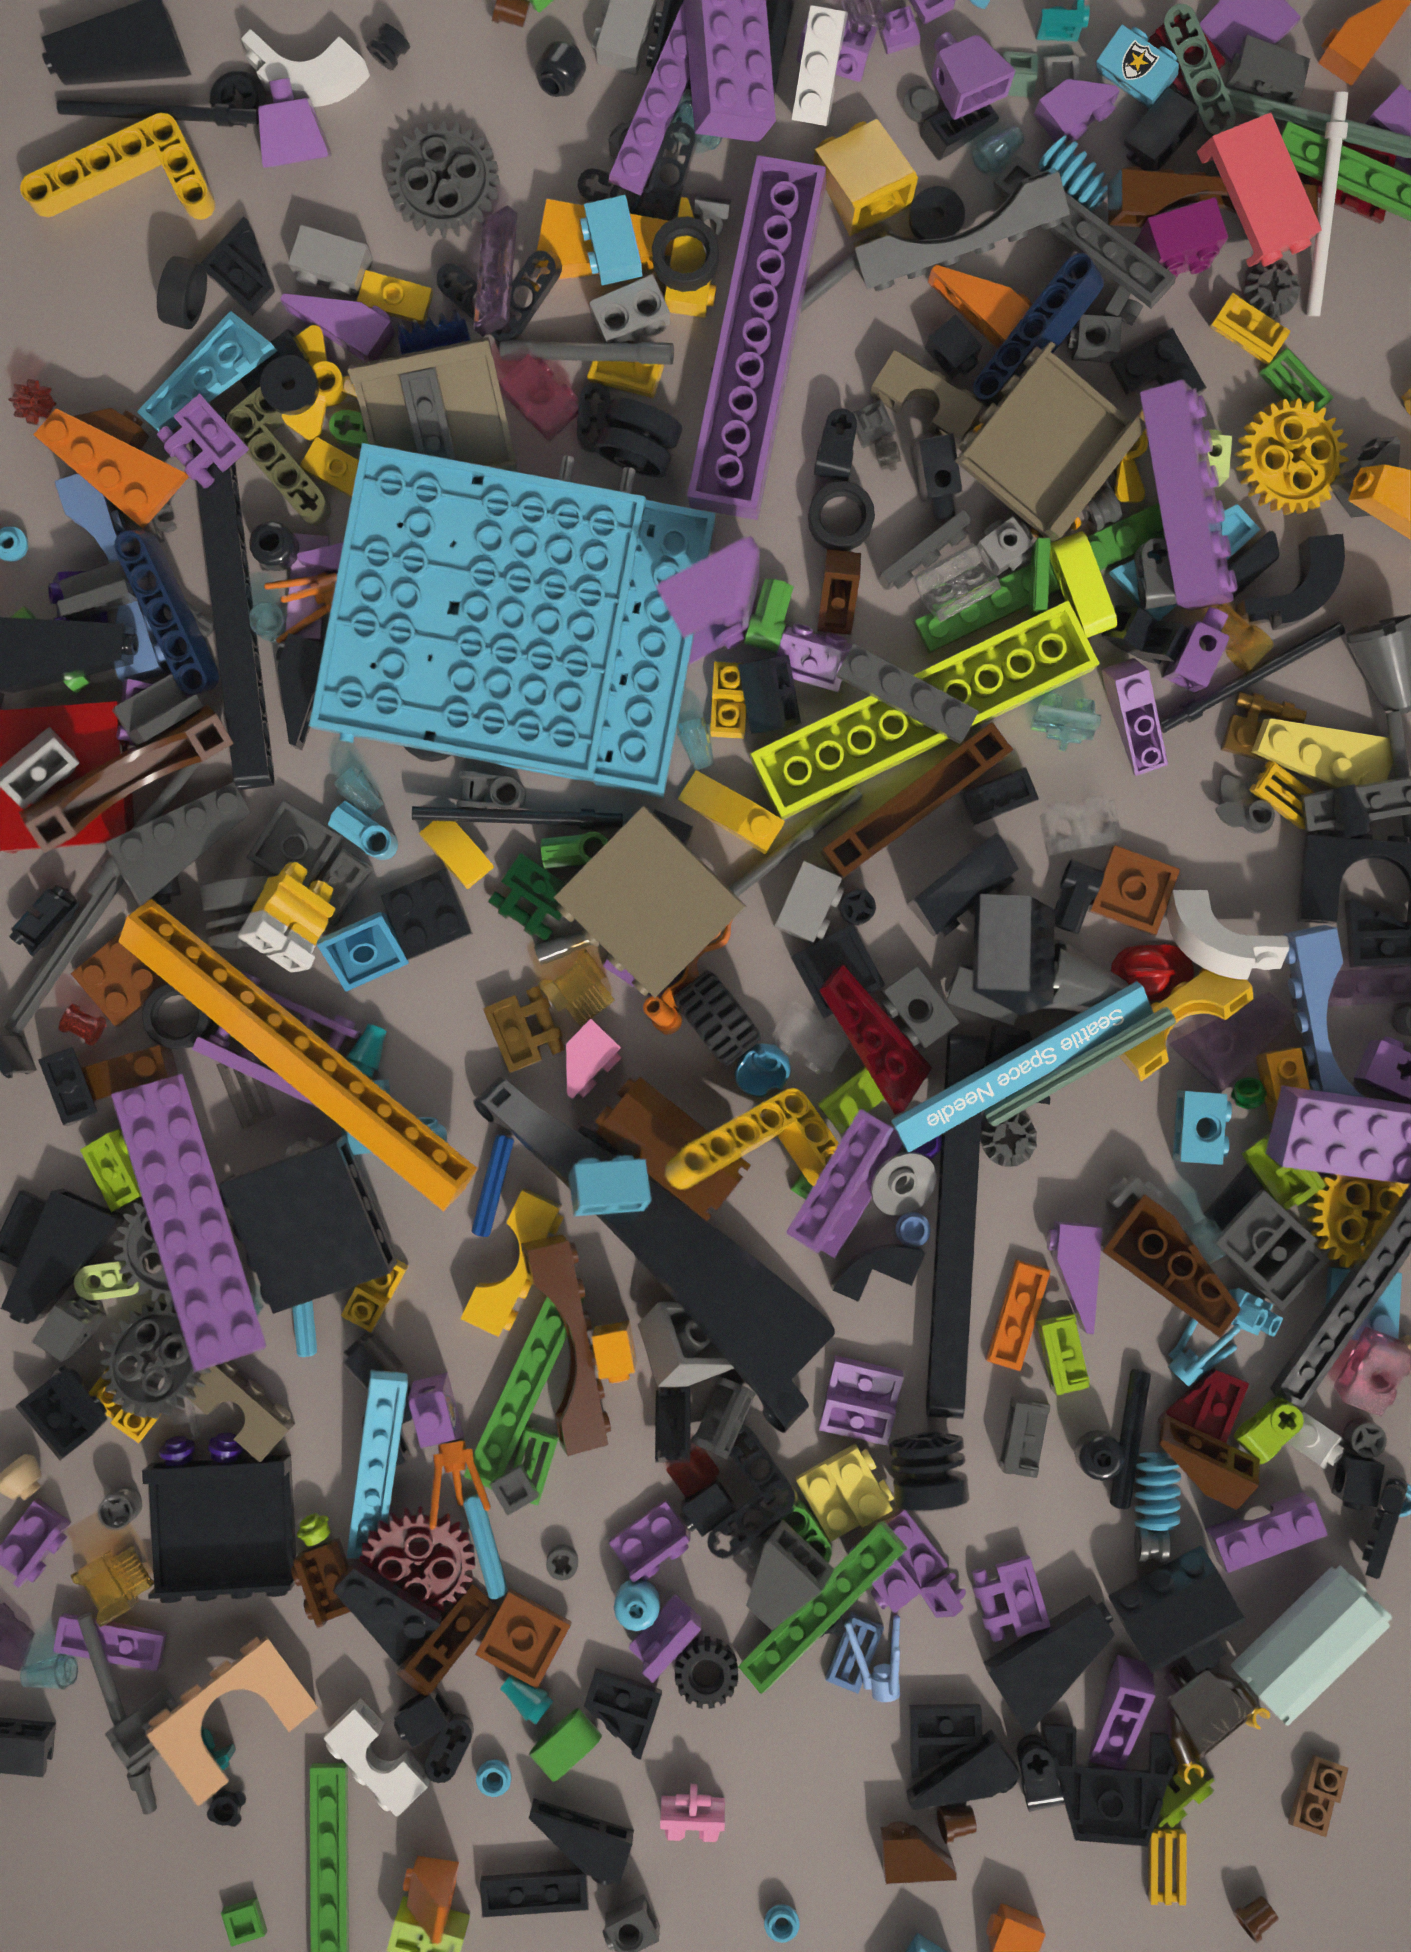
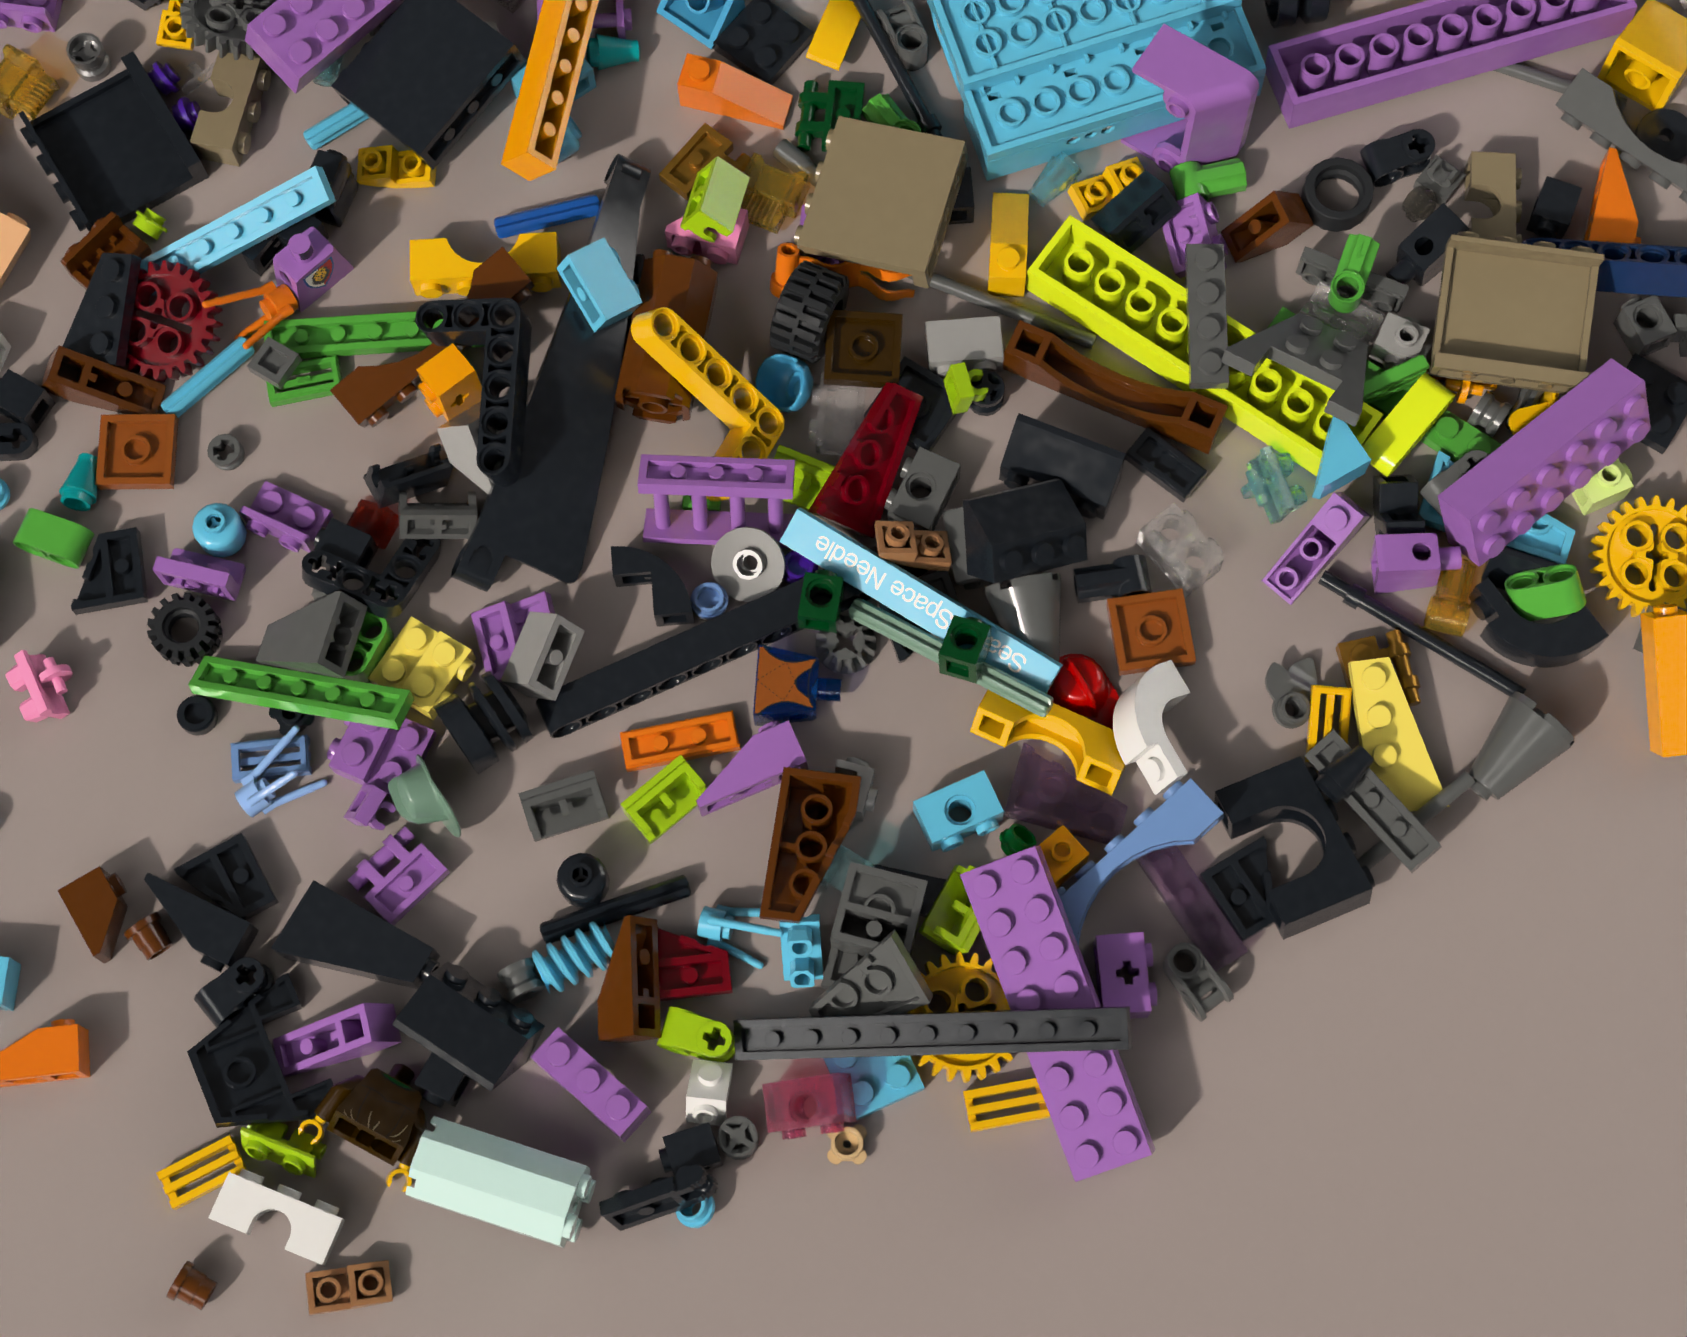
camera: 65 degrees right, 15 degrees down
none -> black tile [177,695,218,736]
none -> white arch [208,1169,345,1266]
none -> sand green piece [388,754,461,838]
none -> black beam [415,298,532,487]
none -> light grey brick [501,611,585,701]
none -> orange slope [677,53,793,130]
none -> lime hinge [680,156,750,243]
none -> torso [753,645,842,726]
none -> dark green brick [798,570,844,633]
none -> dark grey wing [809,929,933,1016]
none -> dark brown tile [824,310,903,388]
none -> medium nougat slope [874,521,952,571]
none -> dark green brick [938,615,991,684]
none -> lime tile [943,362,988,414]
none -> dark grey wing [1221,312,1368,427]
none -> medium azure slope [1312,416,1371,499]
none -> bright green piece [1328,234,1380,313]
none -> bright green beam [1504,564,1587,621]

